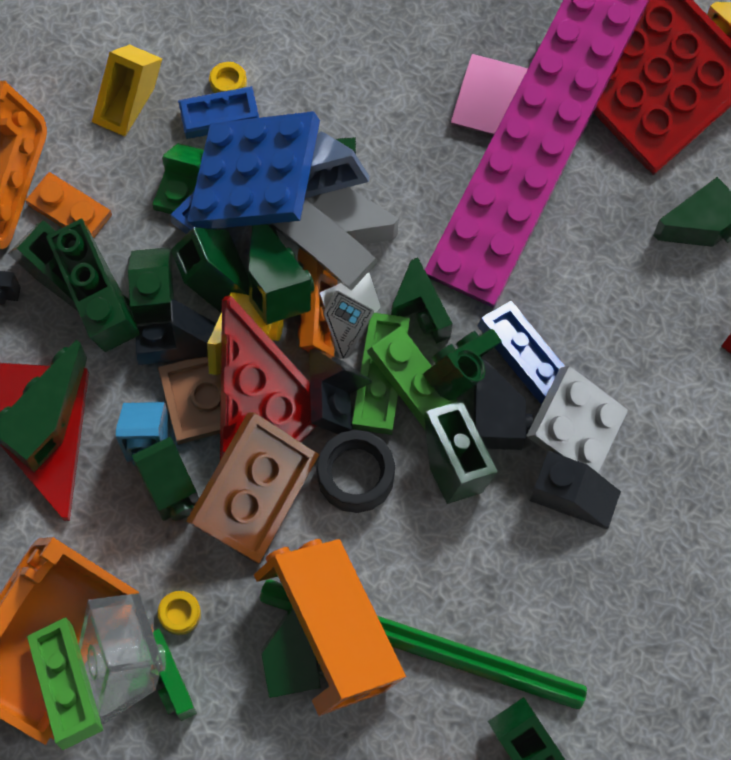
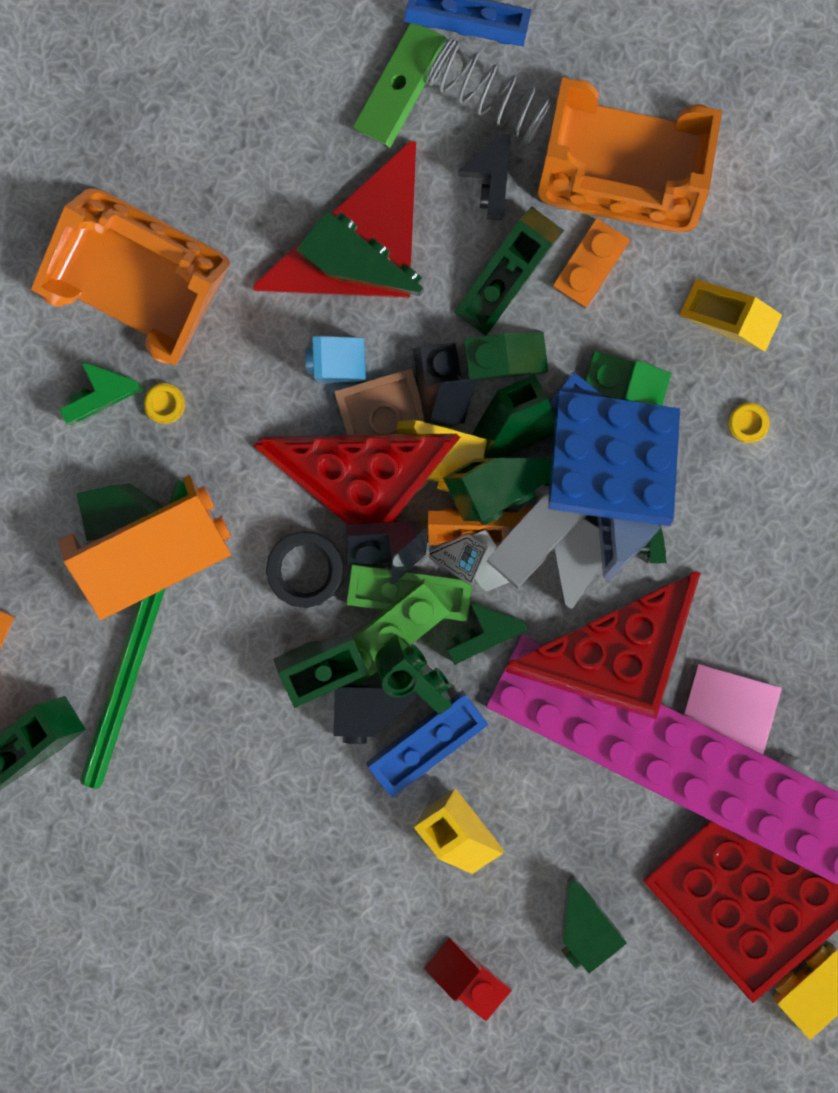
camera: 90 degrees right, 20 degrees up
bright green plate [27,617,104,750] -> none
dark green slope [46,218,141,352] -> none
clear slope [79,593,166,724] -> none
dark green slope [132,436,199,521] -> none
blue plate [178,86,259,139] -> none
dark orange plate [186,412,319,564] -> none
light grey plate [526,366,628,473] -> none
black slope [530,450,621,530] -> none
none -> yellow slope [414,788,505,874]
none -> red tile [505,571,701,719]

